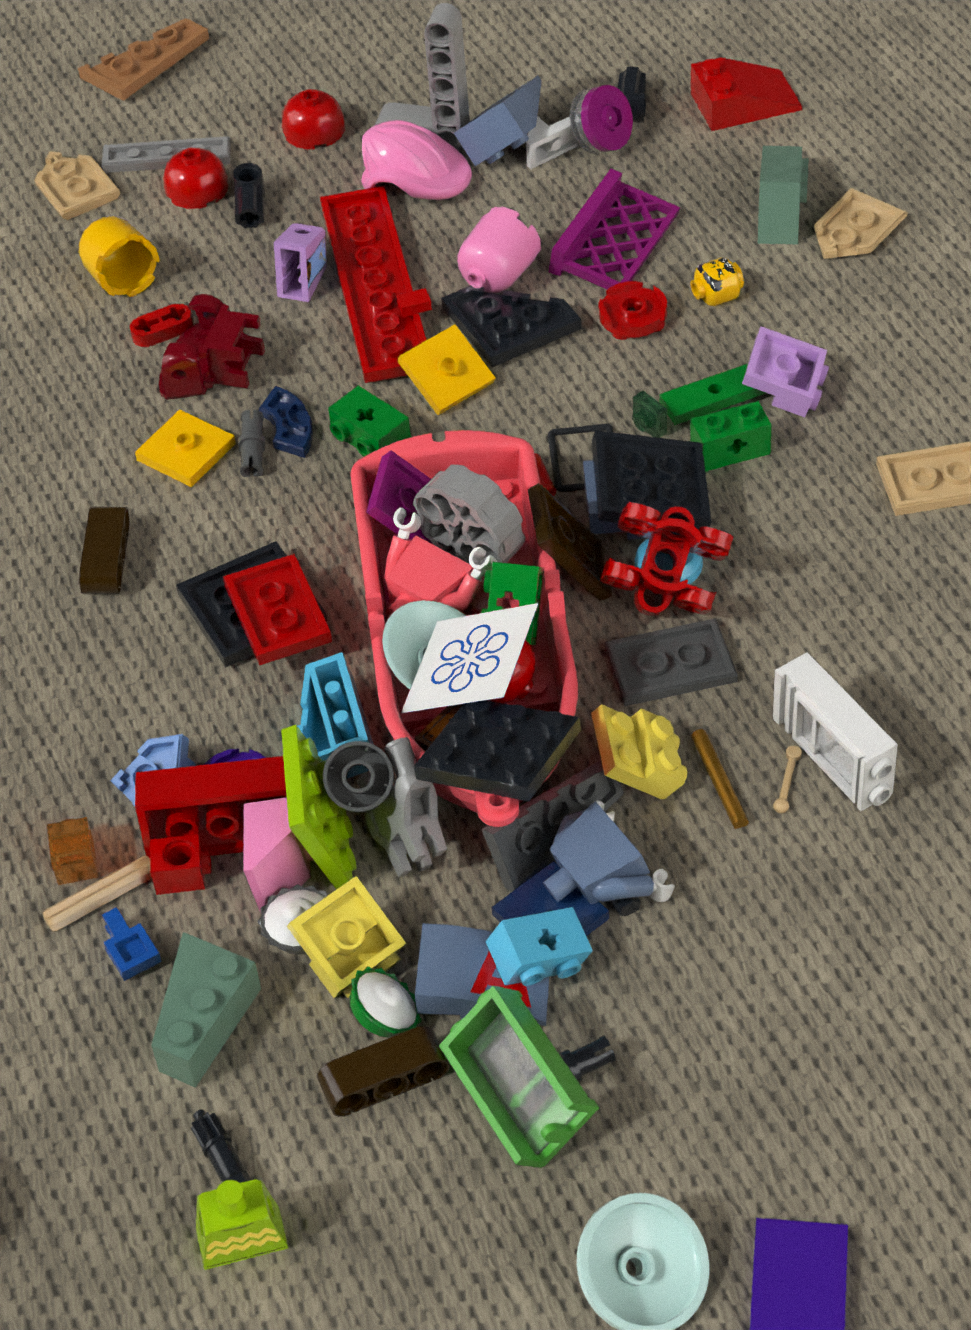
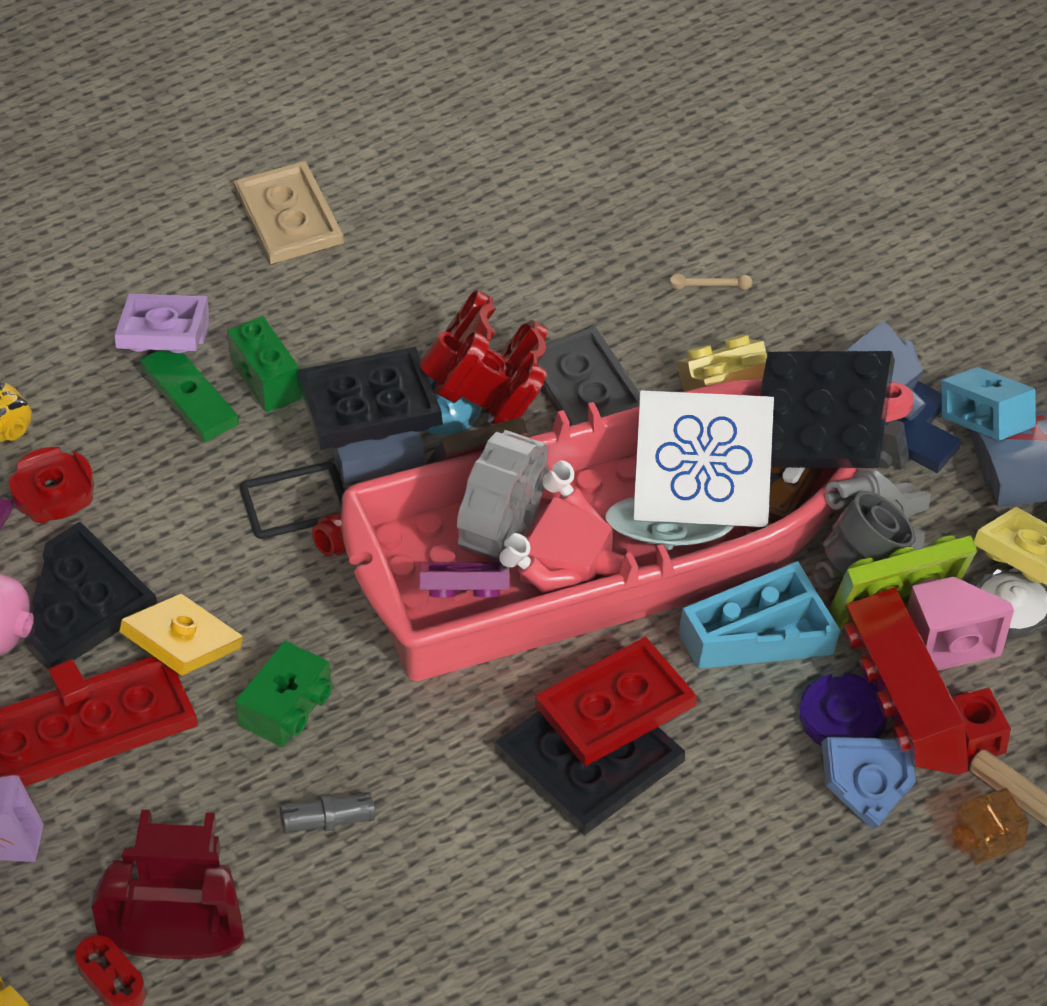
camera: 105 degrees left, 0 degrees up
dark brown beam [79,506,130,594] -> none
yellow plate [135,409,236,487] -> none
dark blue tile [259,386,313,458] -> none
green brick [481,562,544,645] -> none
clear green plate [632,390,667,438] -> none
pearl gold bar [691,729,749,829] -> none
white door [773,652,898,811] -> none

